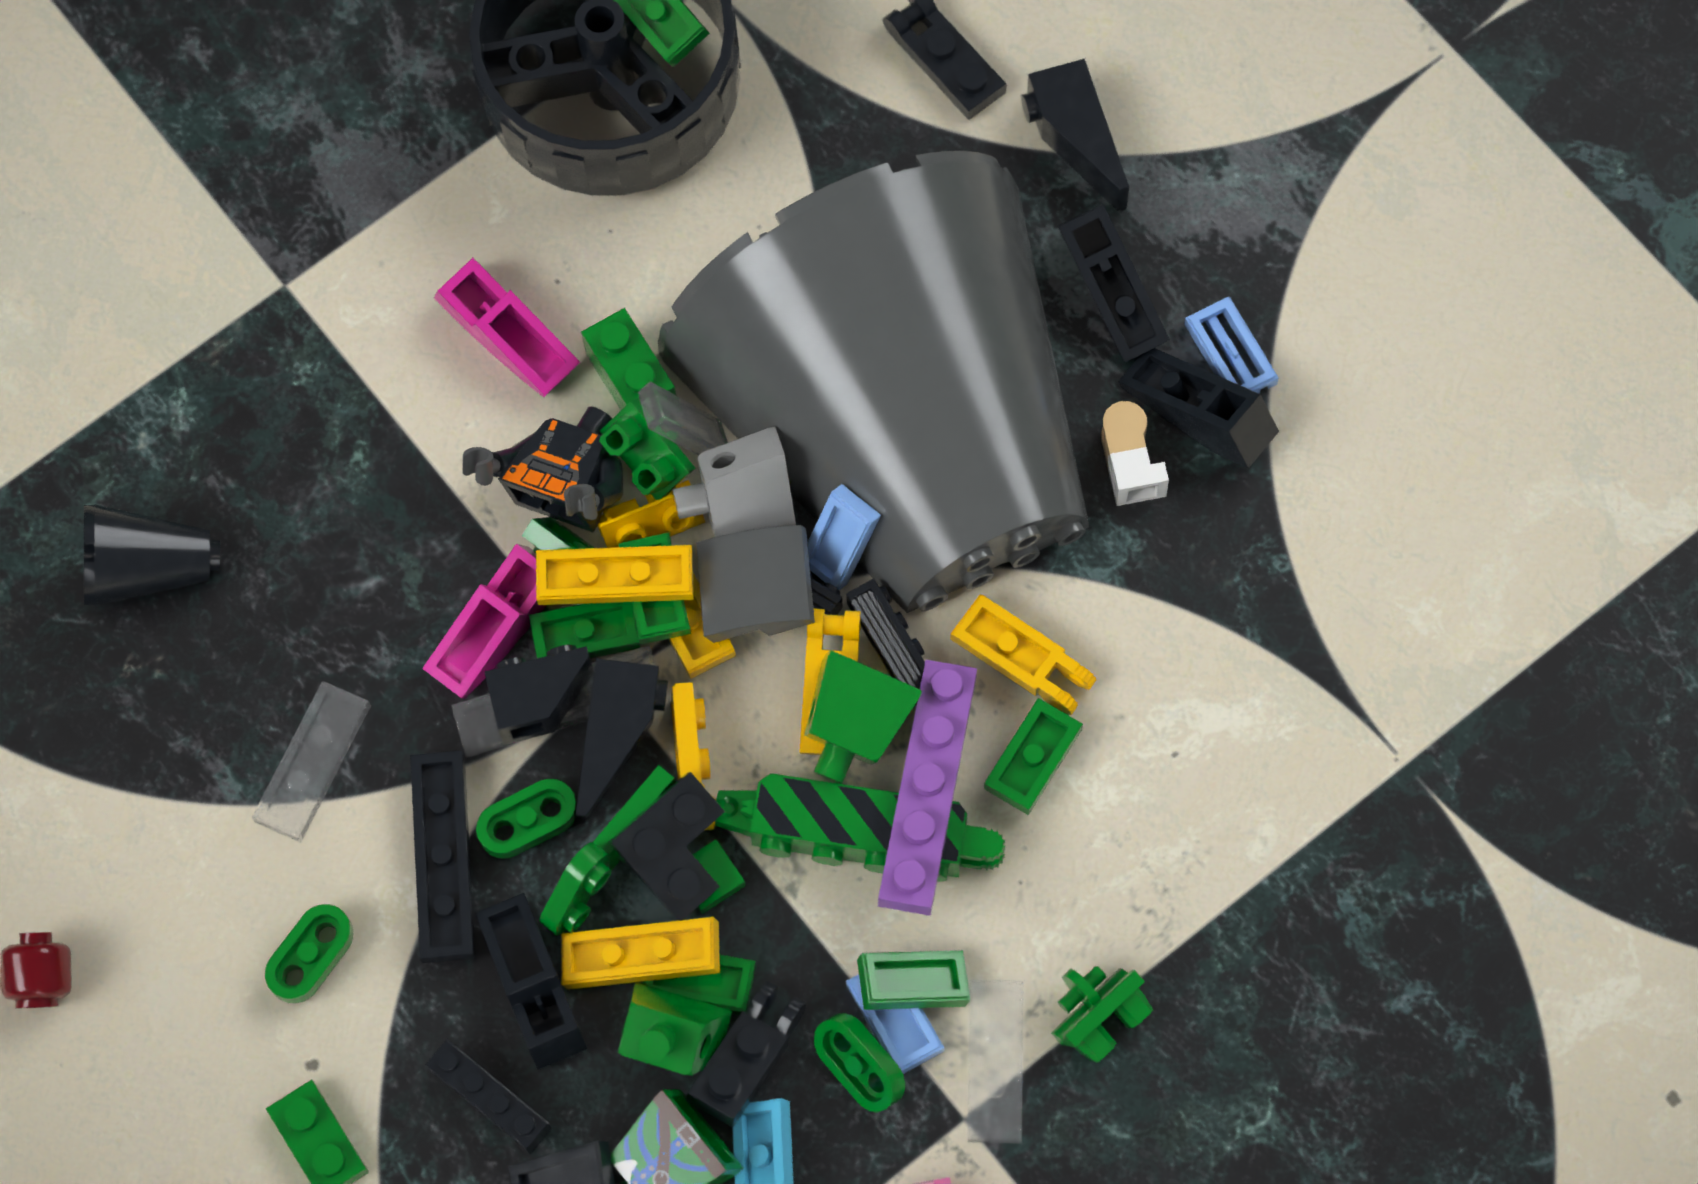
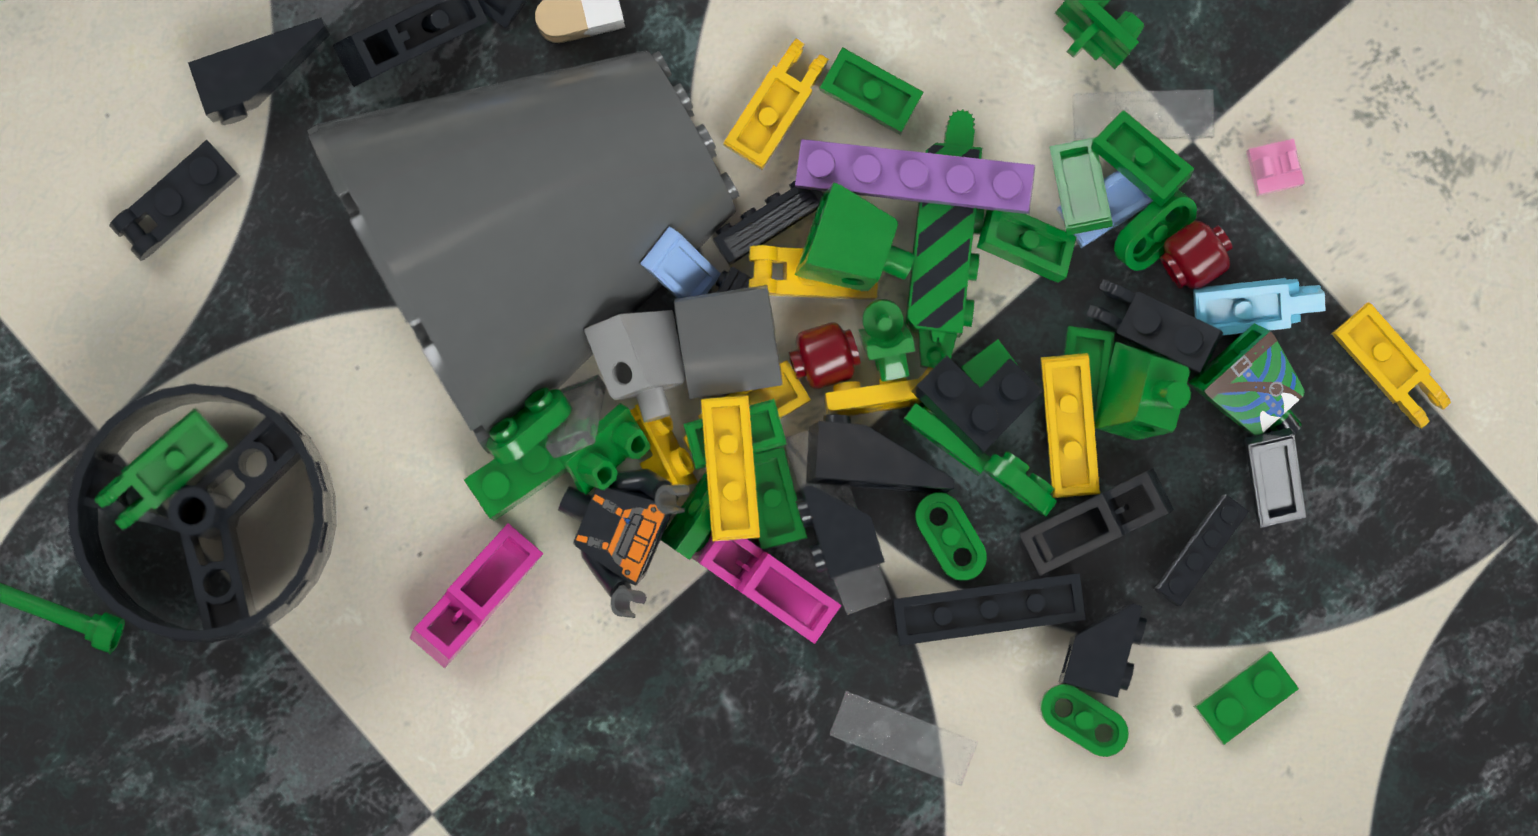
camera: 100 degrees left, 15 degrees up
none -> green plate [486,388,572,464]
none -> dark red head [788,322,861,389]
none -> green hips [858,299,915,381]
none -> green plate [977,210,1077,283]
none -> black slope [1059,604,1147,698]
none -> green plate [1091,110,1194,207]
none -> dark red head [1160,220,1233,290]

